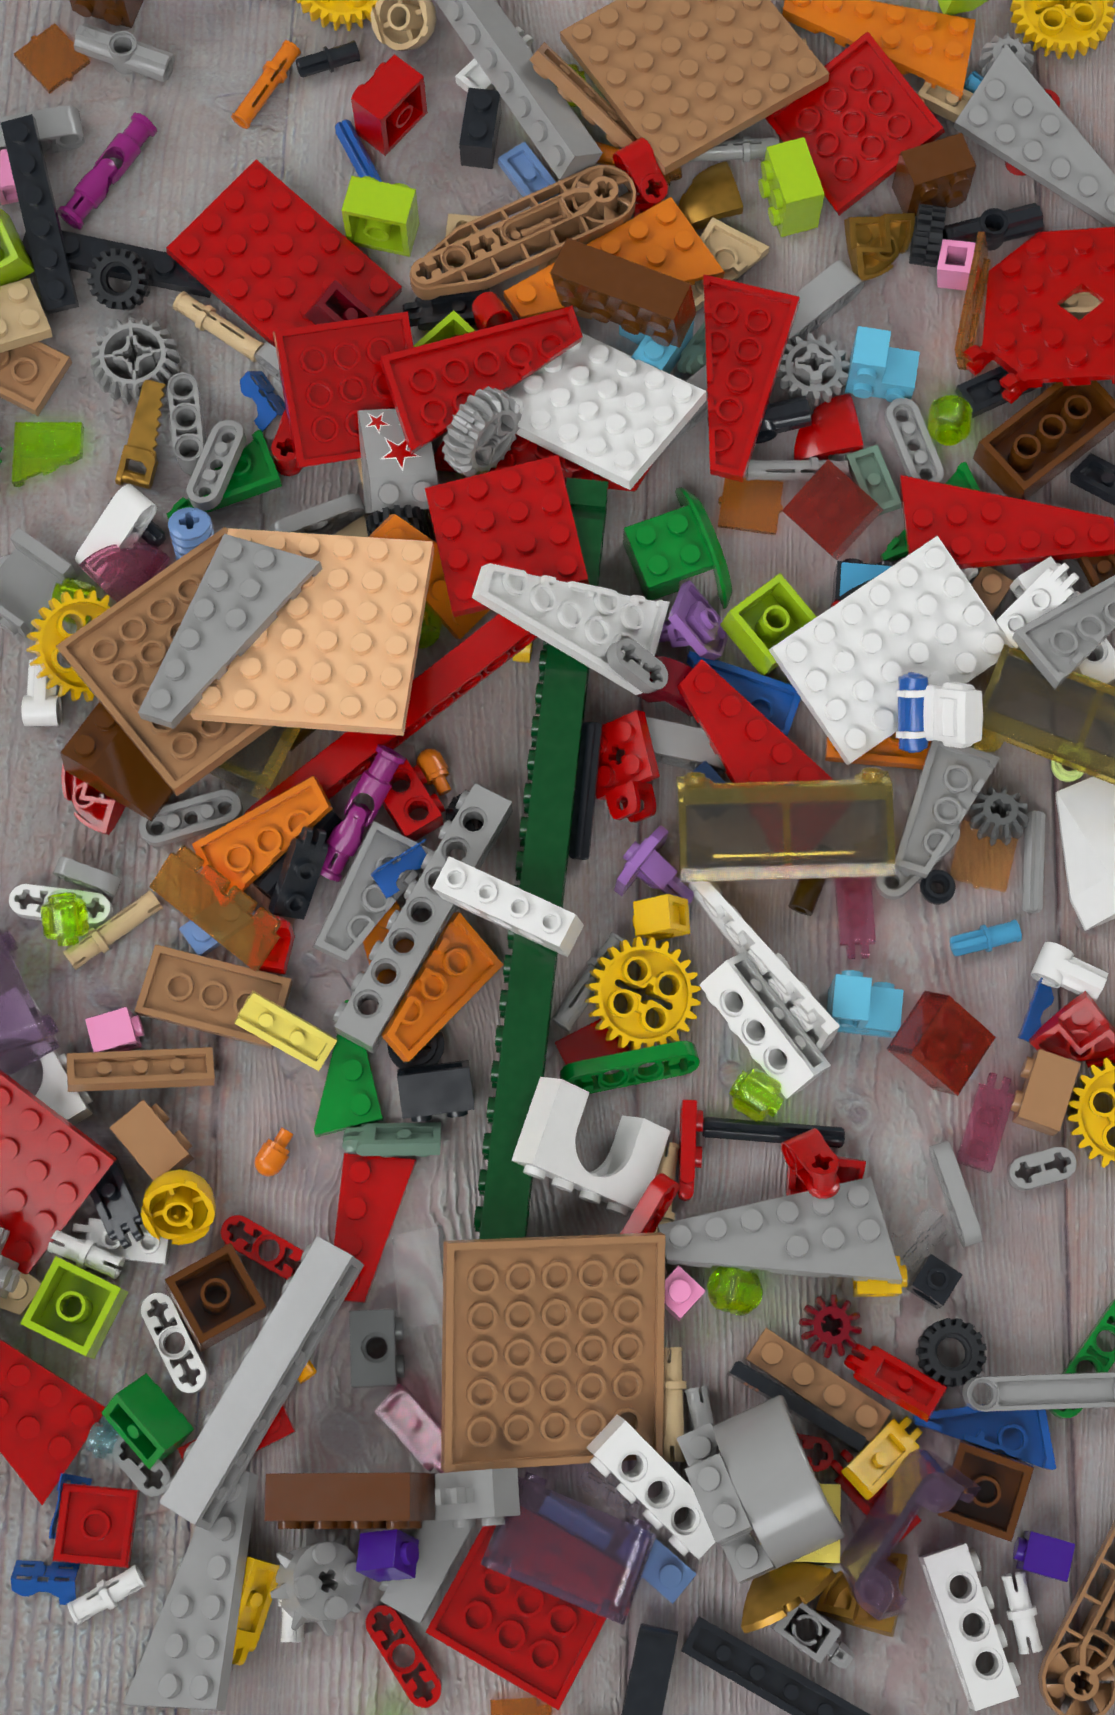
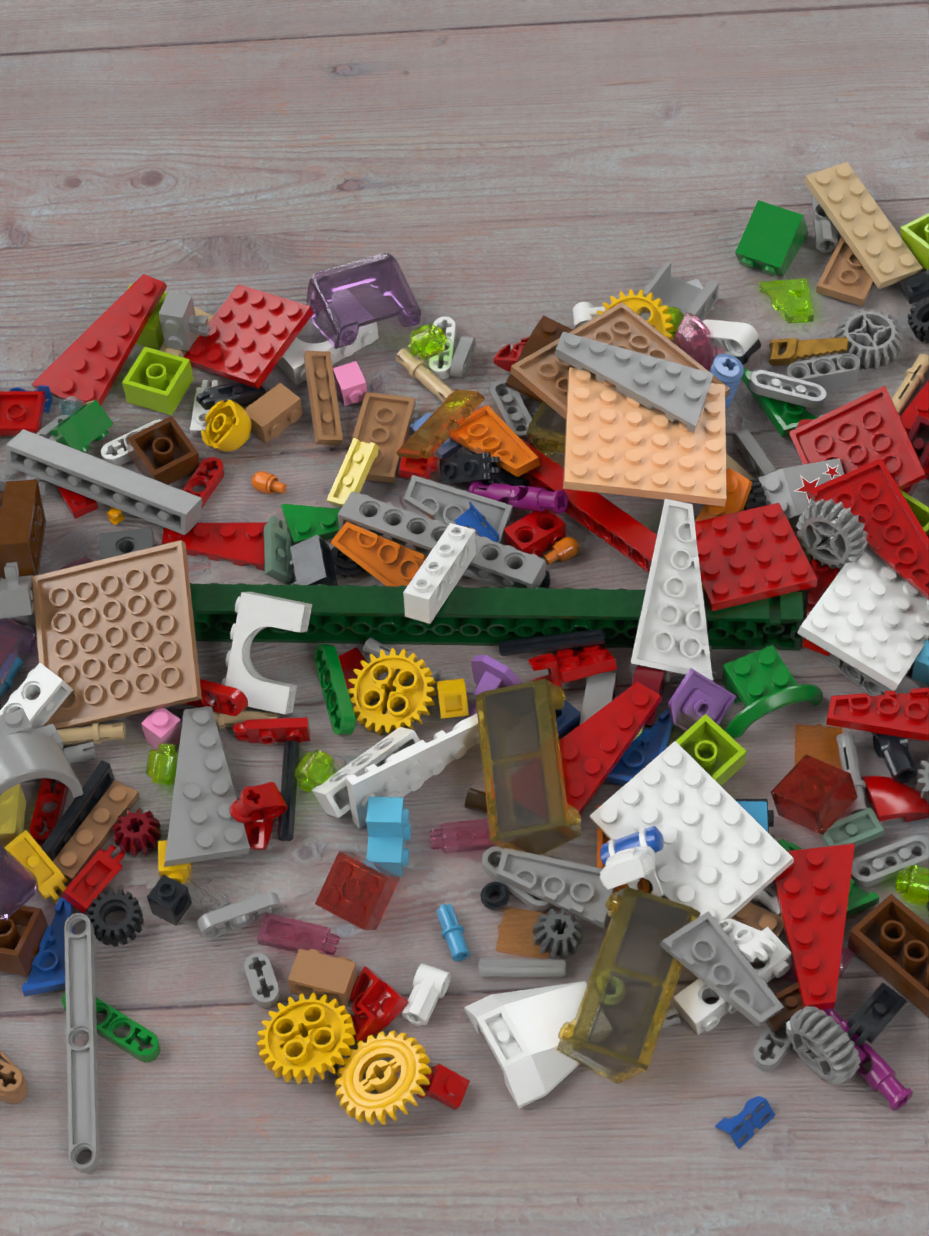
camera: 90 degrees right, 20 degrees down
white pin [48,1230,125,1279] -> none
light grey beam [606,638,668,693] -> none
blue piece [1017,977,1054,1042] -> none

